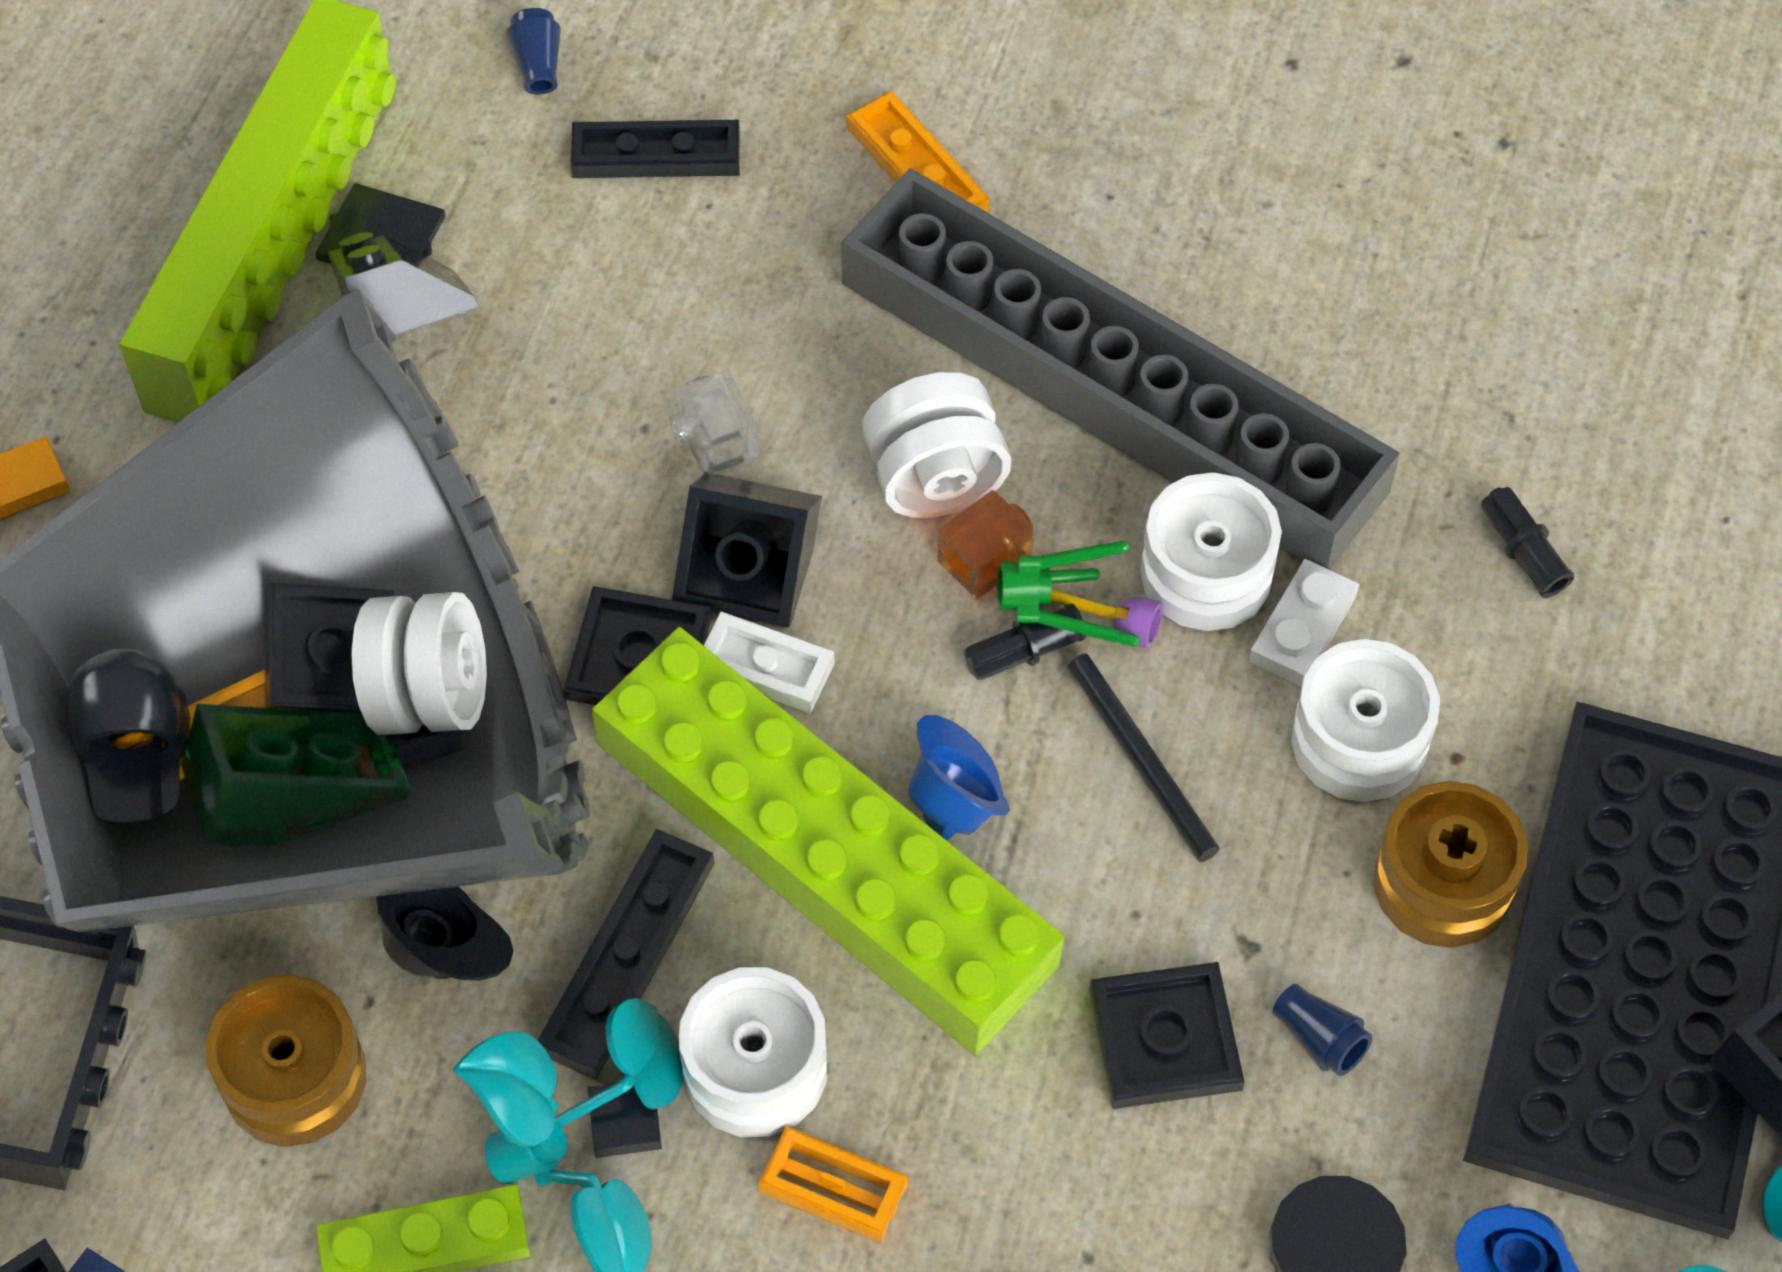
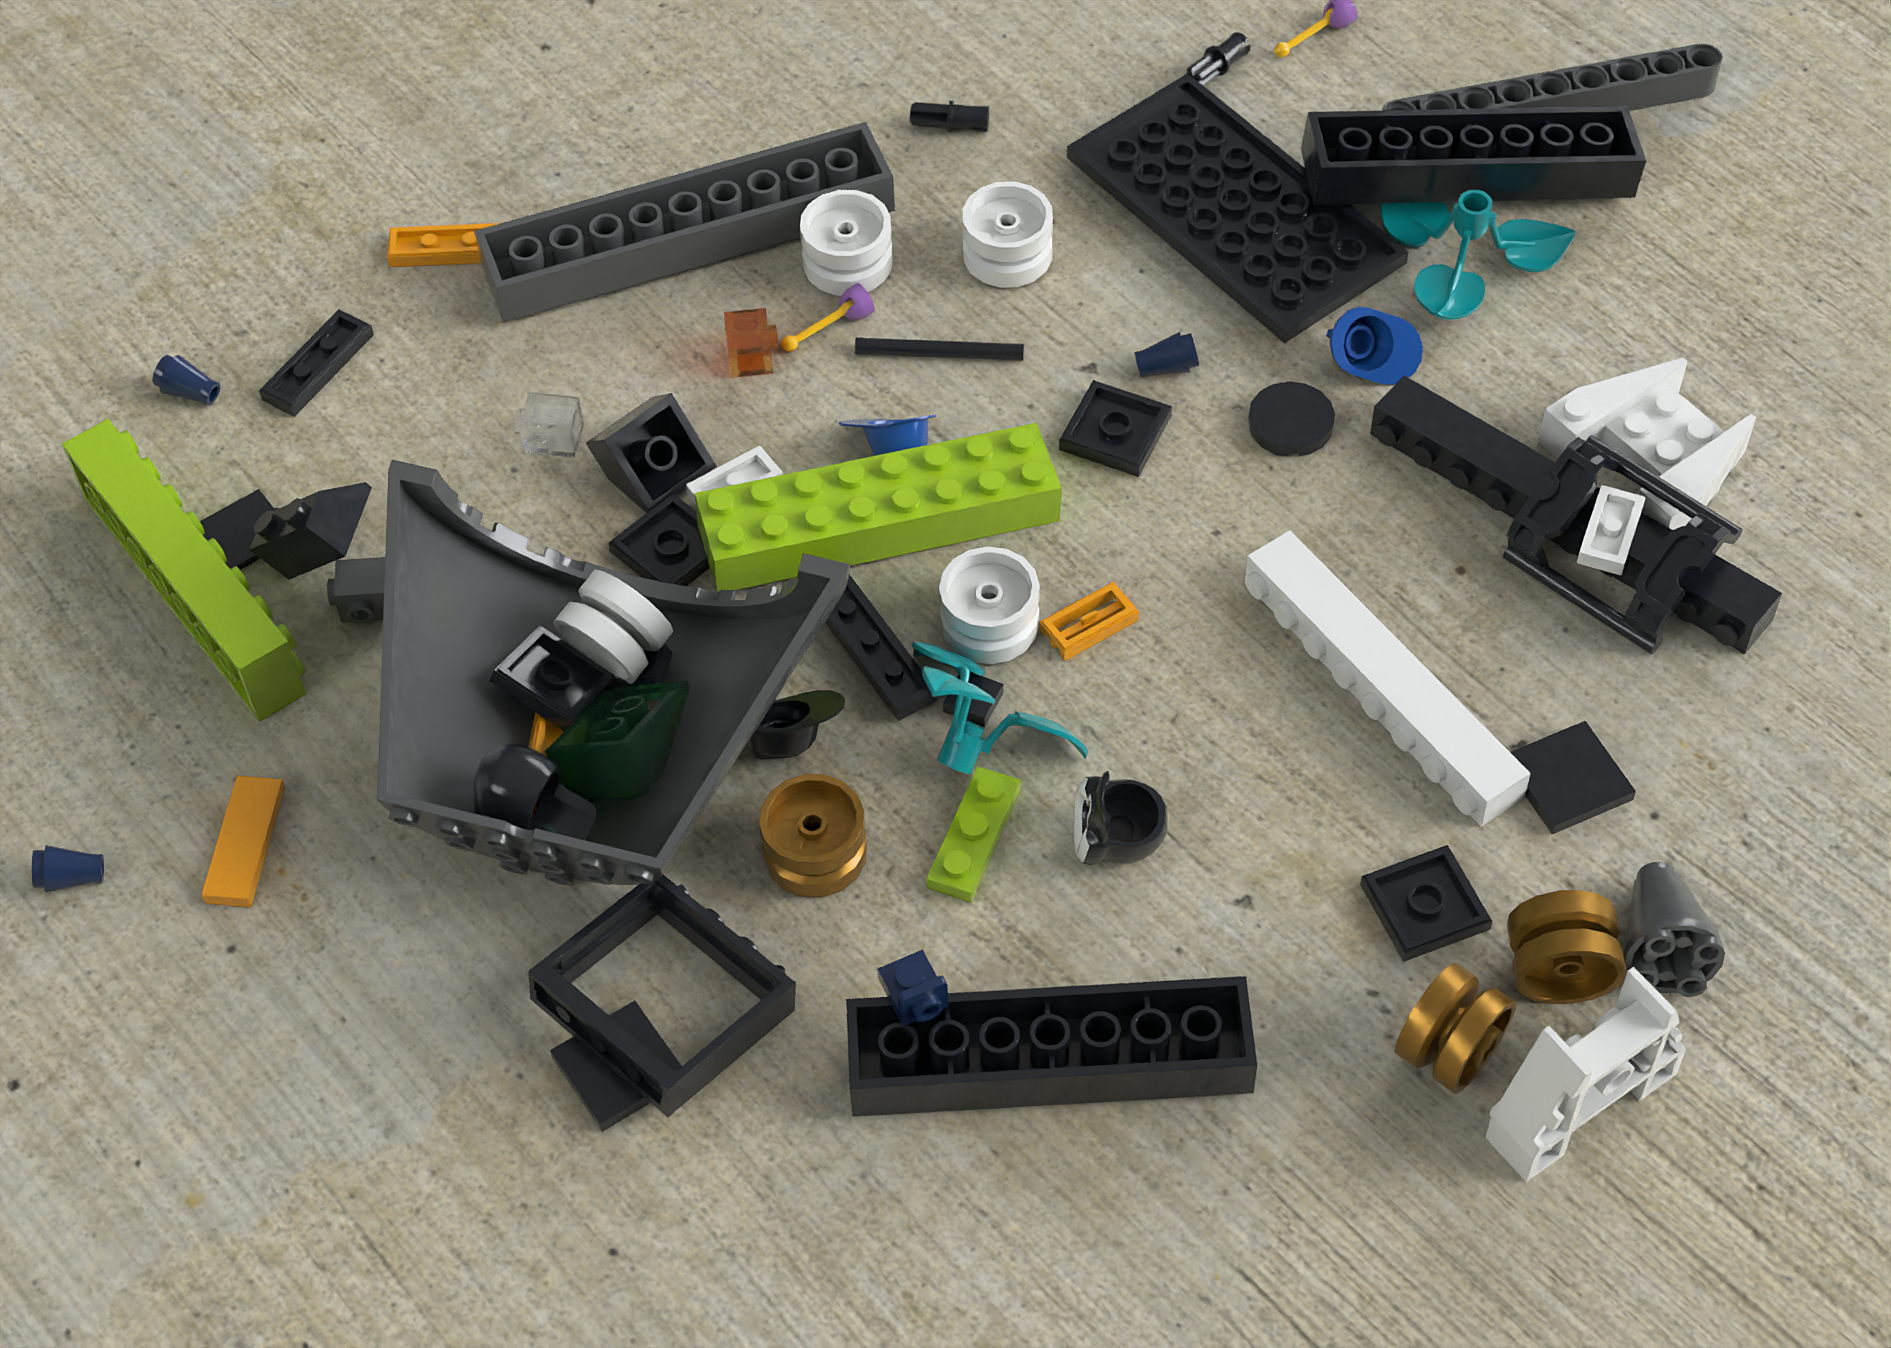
camera: 55 degrees left, 5 degrees down
white wheel [862,372,1011,518] -> none
black axle [964,603,1087,680] -> none
green plant [997,541,1140,647] -> none
white plate [1249,559,1359,687] -> none
pearl gold wheel [1373,781,1528,948] -> none

